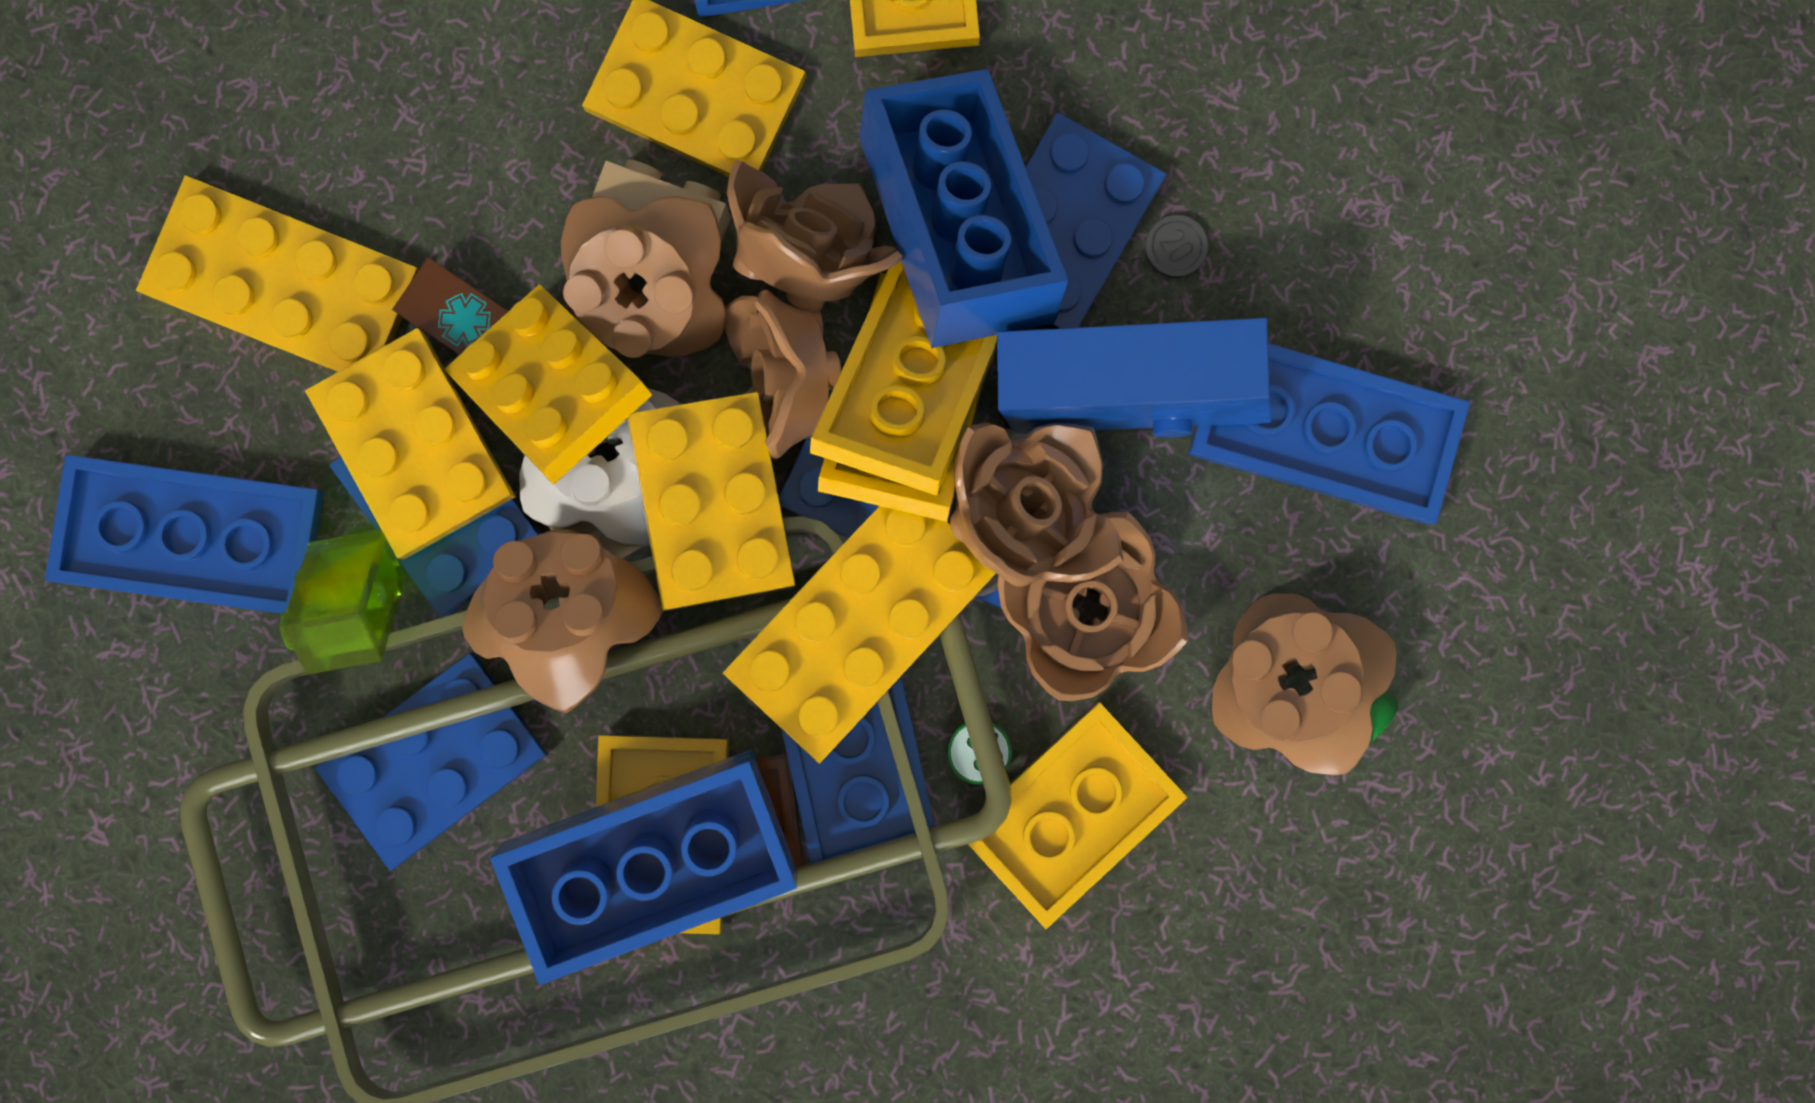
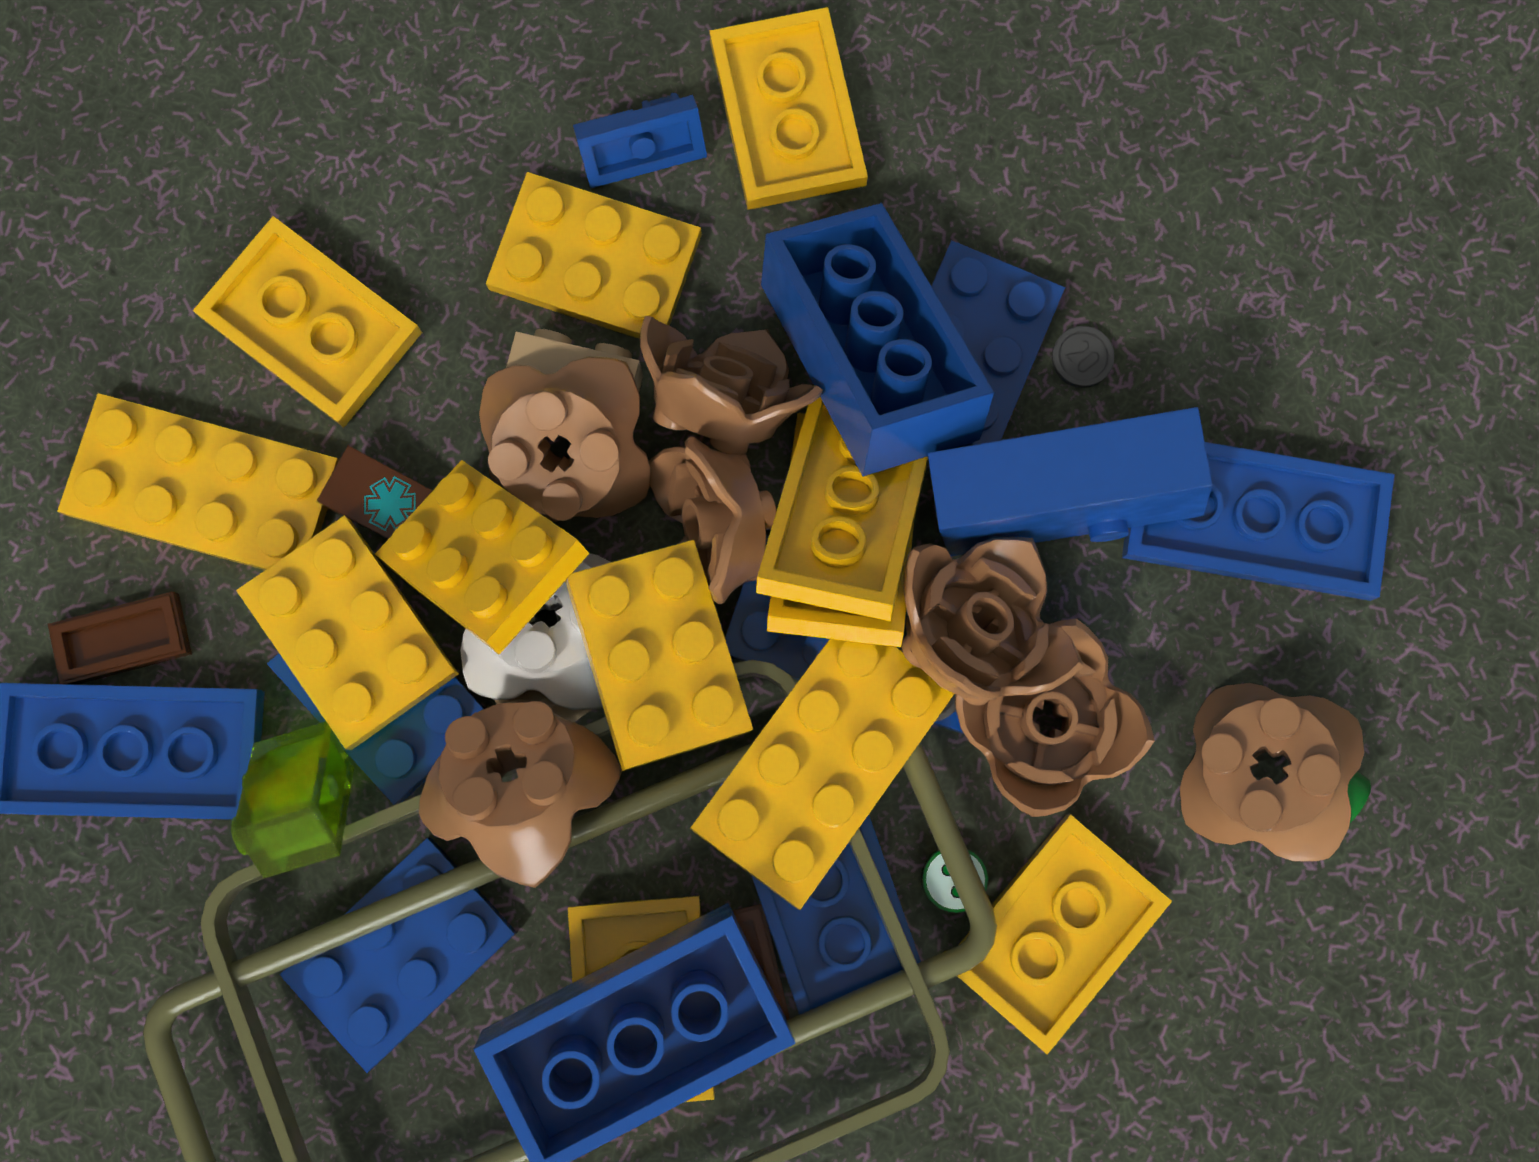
camera: 10 degrees left, 5 degrees down
none -> reddish brown tile [48,591,192,685]
none -> yellow plate [193,216,423,428]

